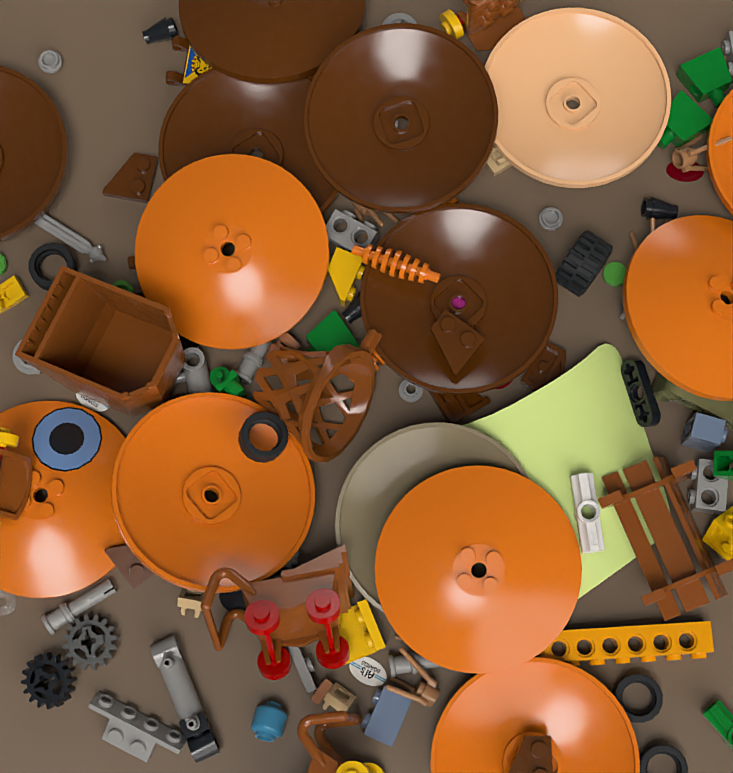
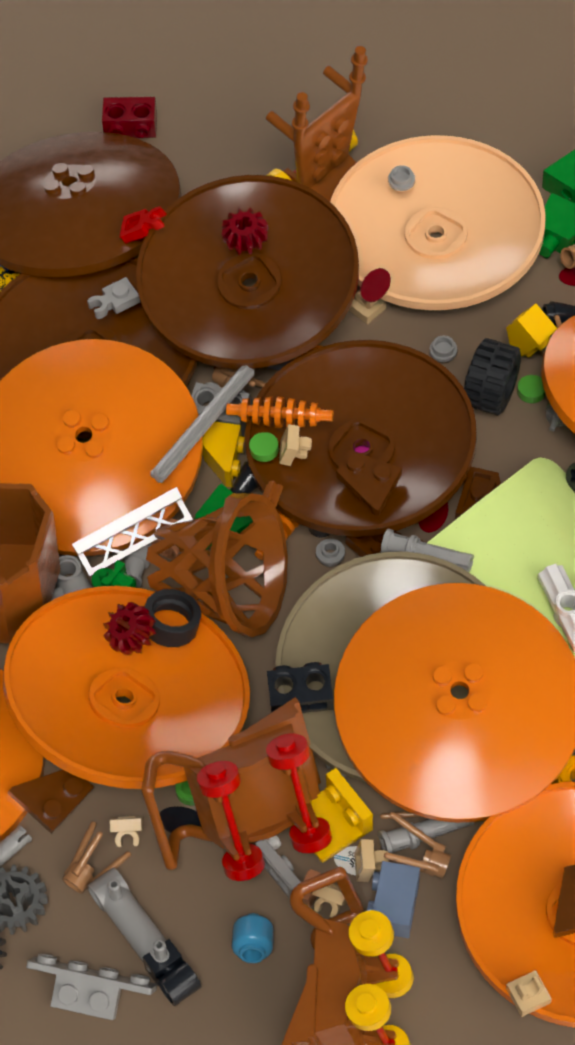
camera: 10 degrees left, 20 degrees down
none -> medium nougat plant [62,821,131,894]
none -> white fence [72,487,193,576]
none -> light grey plate [87,277,140,319]
none -> dark red gear [103,602,157,656]
none -> red plate [119,206,167,243]
none -> light grey axle [151,366,254,483]
none -> dark red gear [221,207,269,255]
none -> bright green tile [249,432,279,462]
none -> black brick [267,662,334,713]
none -> tan tile [279,424,312,466]
none -> tan tile [354,839,389,882]
none -> dark red sticker [360,268,391,302]
none -> light grey pin [381,529,474,572]
none -> light grey plate [388,165,415,191]
none -> yellow slope [506,303,557,358]

